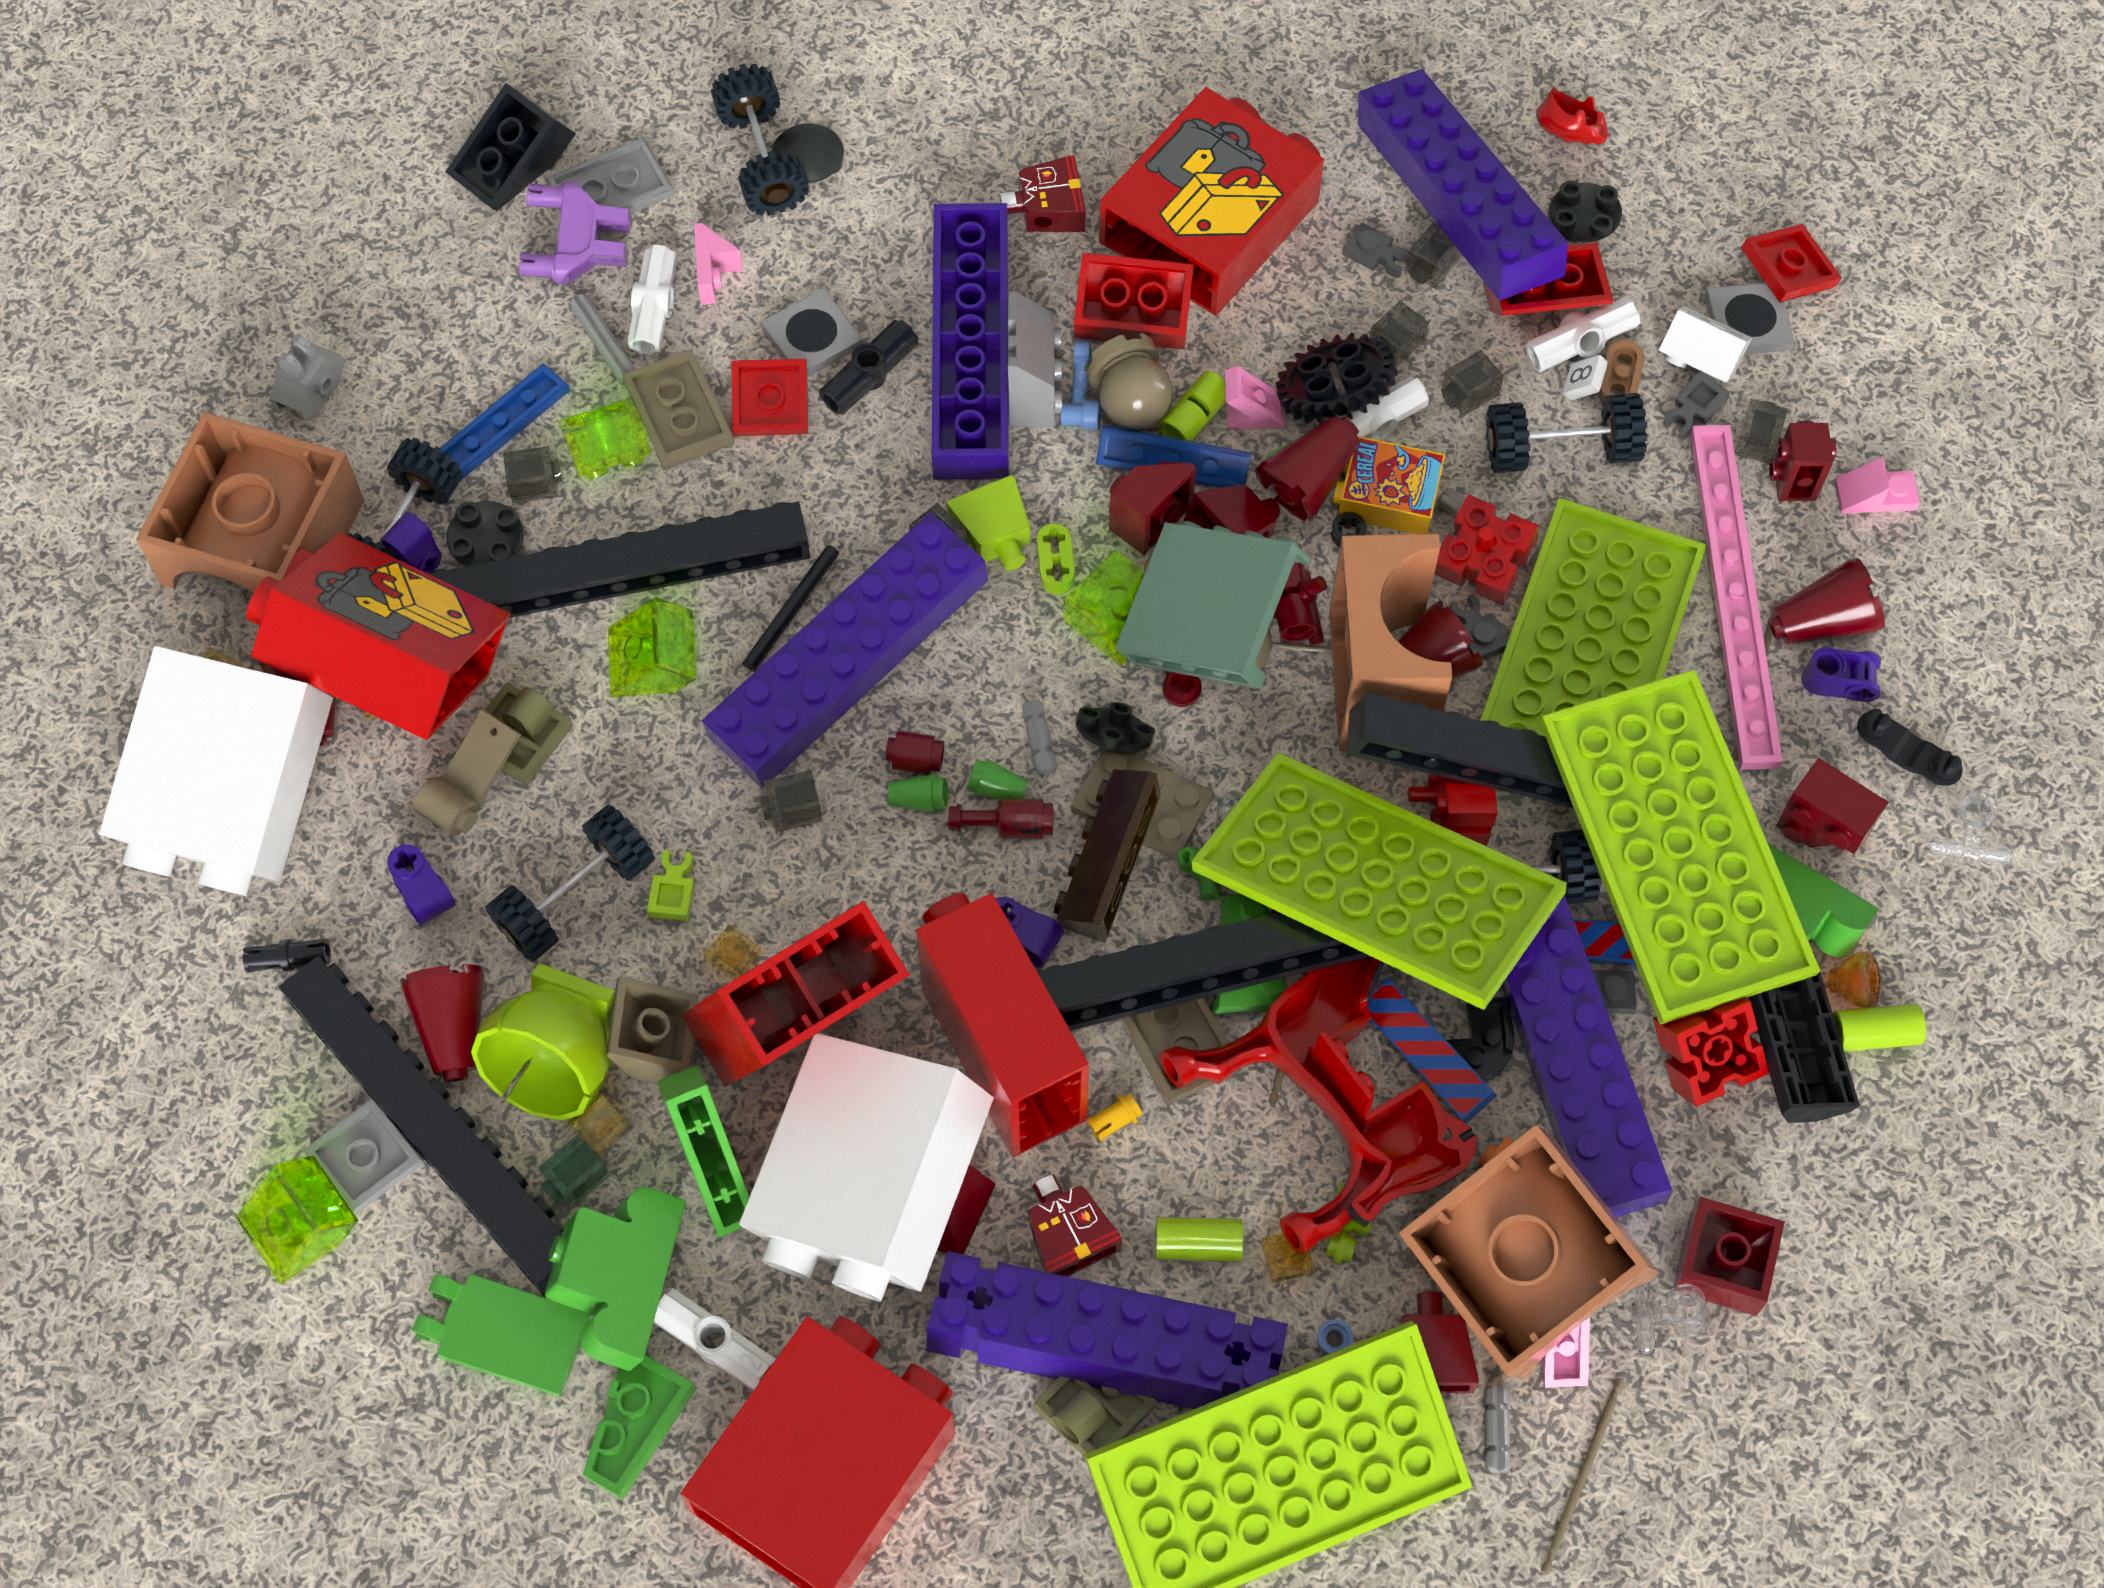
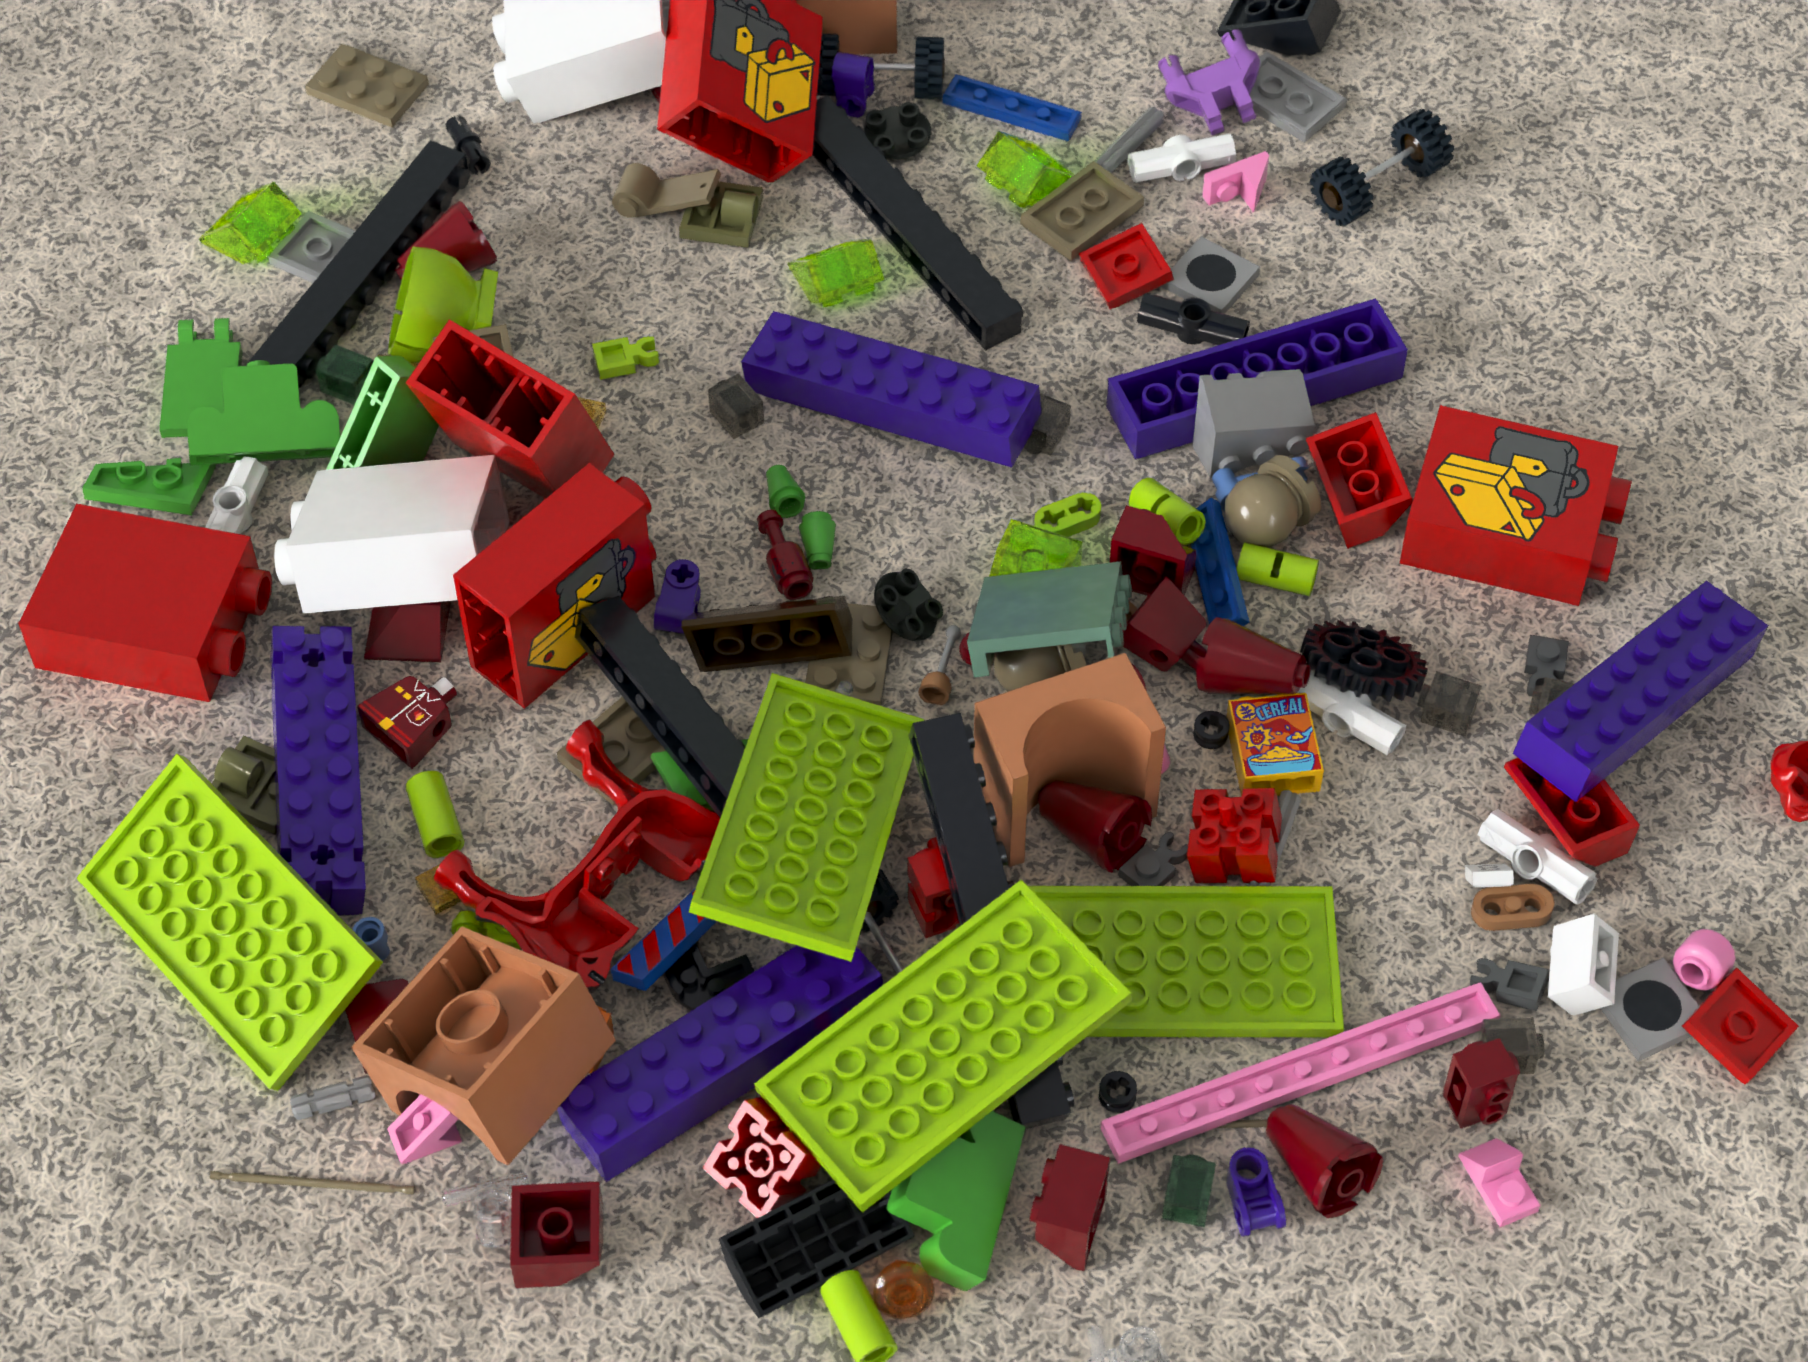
camera: 70 degrees right, 10 degrees down
dark purple piece [387,845,456,926] -> none
black axle [485,804,655,963] -> none
clear smoke brick [503,446,563,504] -> none
black bar [742,545,839,672] -> none
pearl dark grey dish [772,123,844,183] -> none
dark red brick [885,730,945,775] -> none
lime torso [946,474,1030,571] -> none
dark red torso [1000,155,1086,232] -> none
light grey axle [1022,700,1057,775] -> none
yellow pin [1086,1094,1142,1142] -> none
bright pink slope [1225,365,1286,429] -> none
clear smoke brick [1441,350,1504,416] -> none
black axle [1486,393,1648,473] -> none
pearl dark grey dish [1549,180,1622,242] -> none
black piece [1857,709,1963,786] -> none
none -> dark tan plate [305,43,429,128]
none -> medium nougat hinge [918,625,961,705]
none -> lime pin [1129,478,1206,545]
none -> clear green brick [1162,1155,1216,1227]
none -> bright pink head [1673,929,1736,991]

